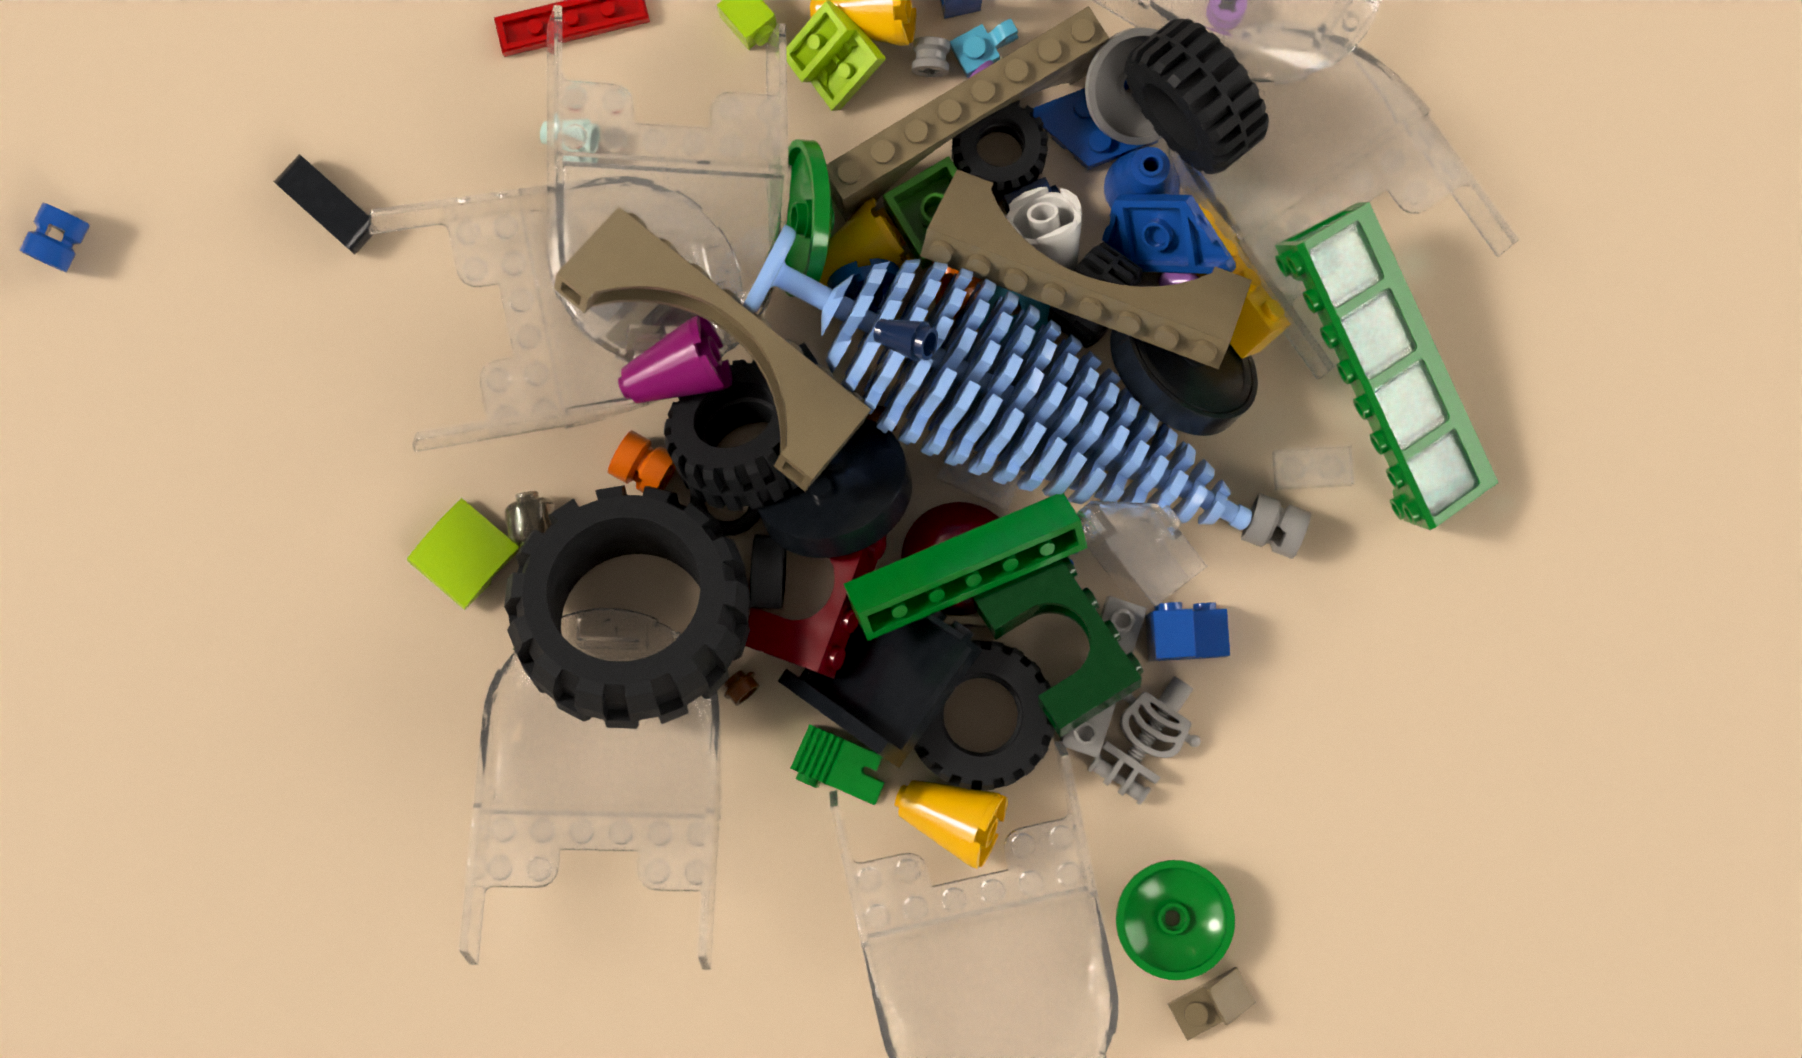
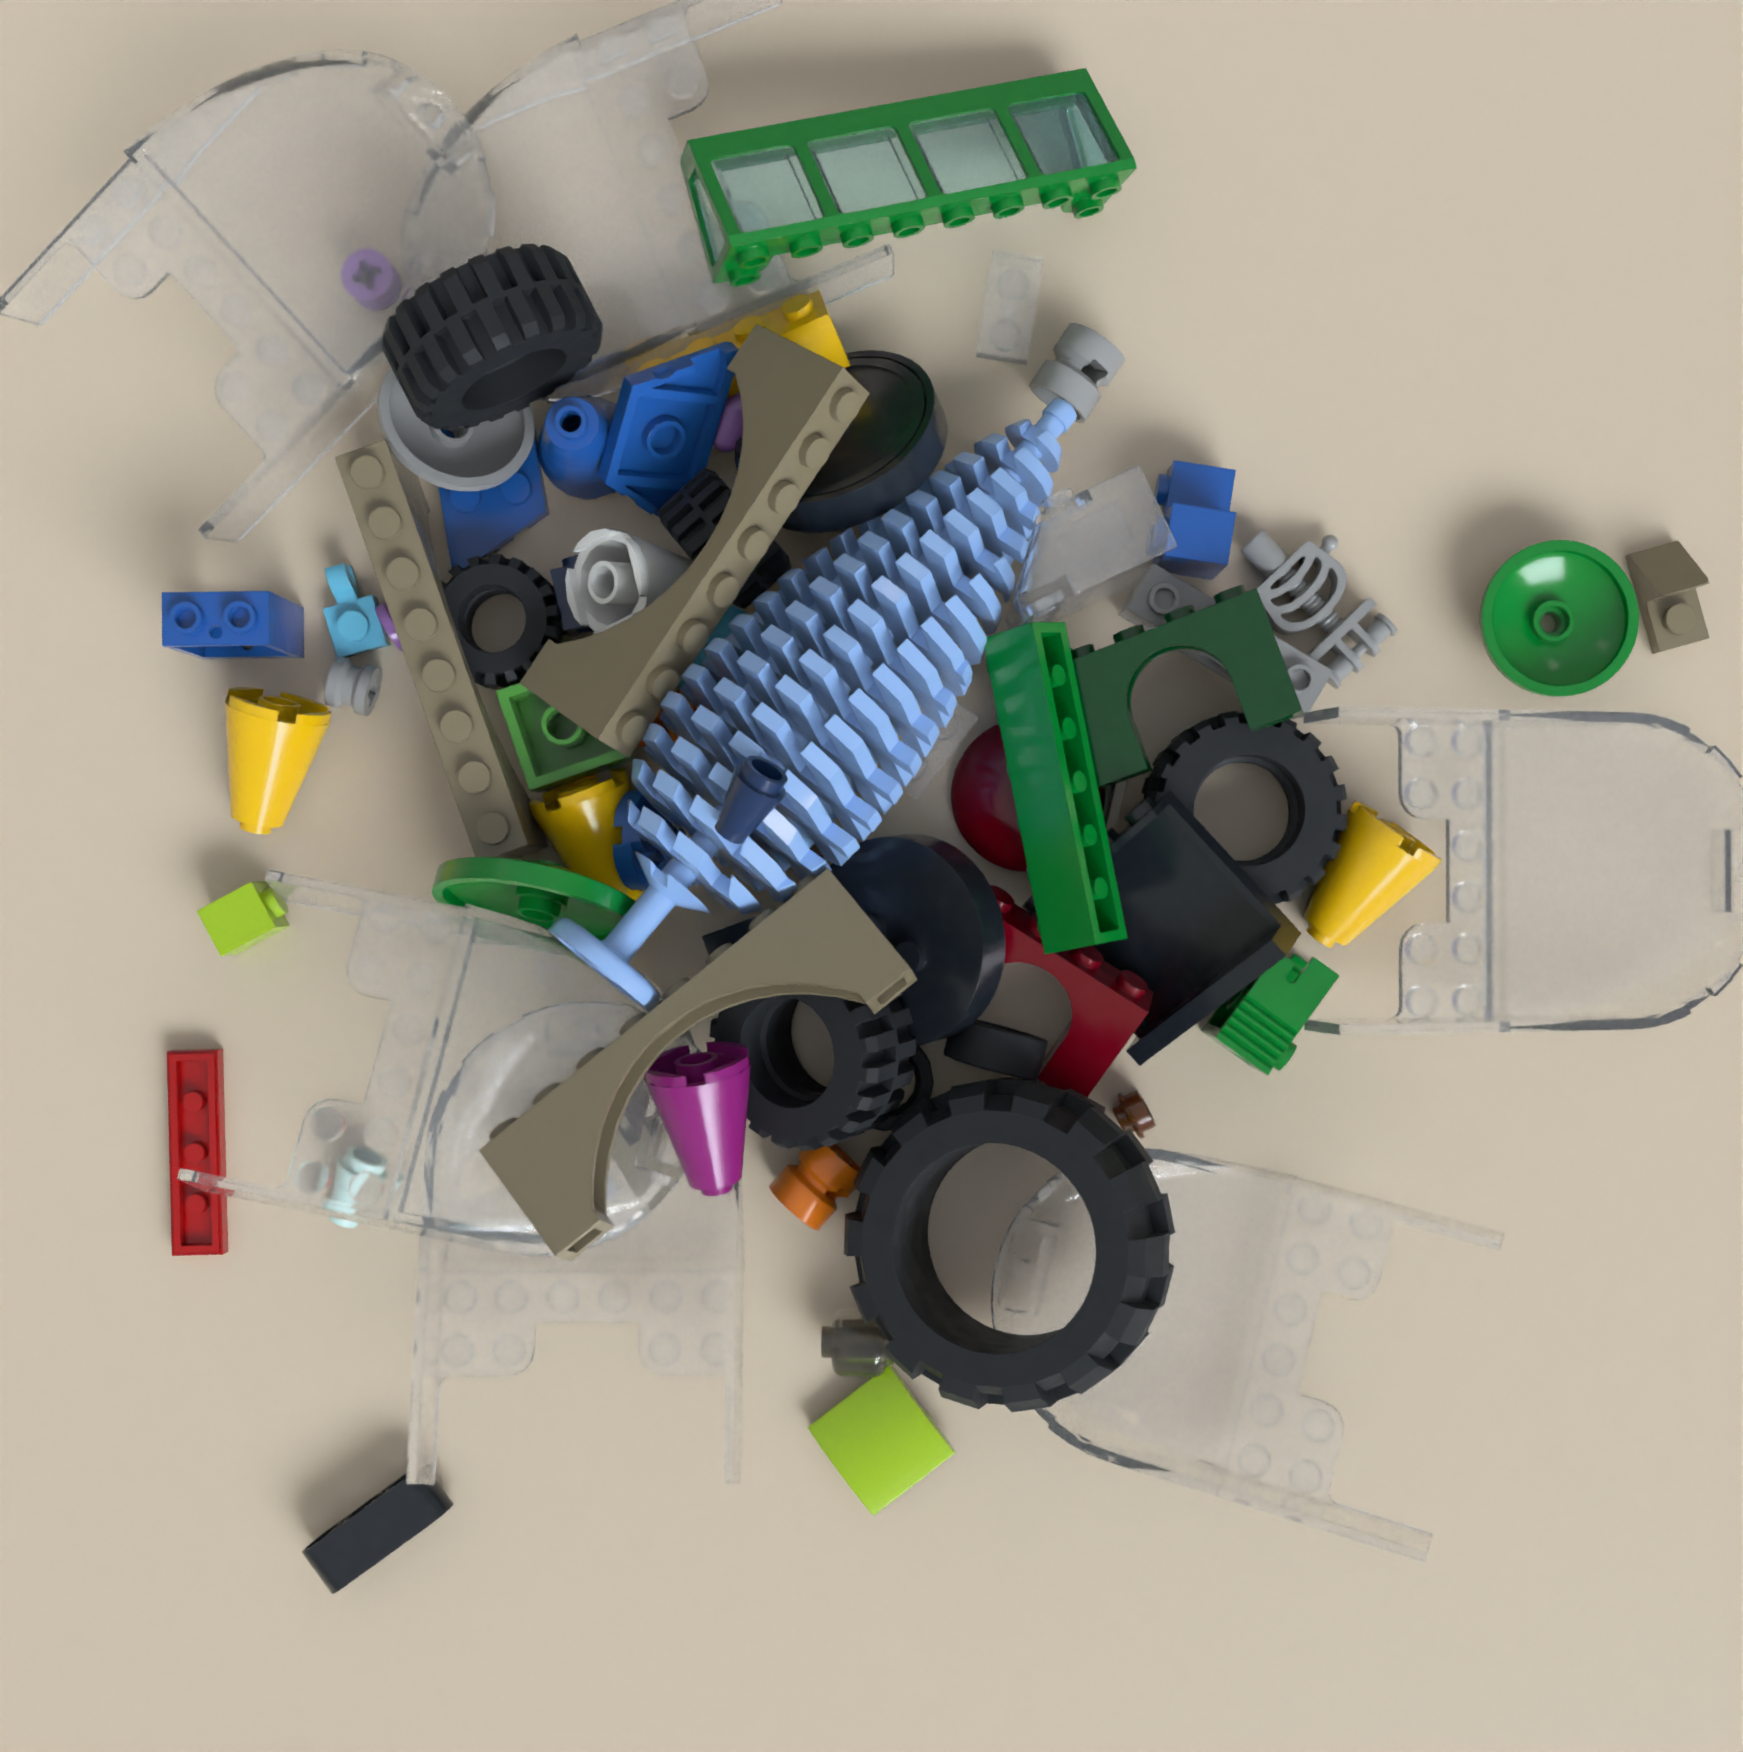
camera: 75 degrees left, 5 degrees up
lime slope [781,1,886,111] -> none

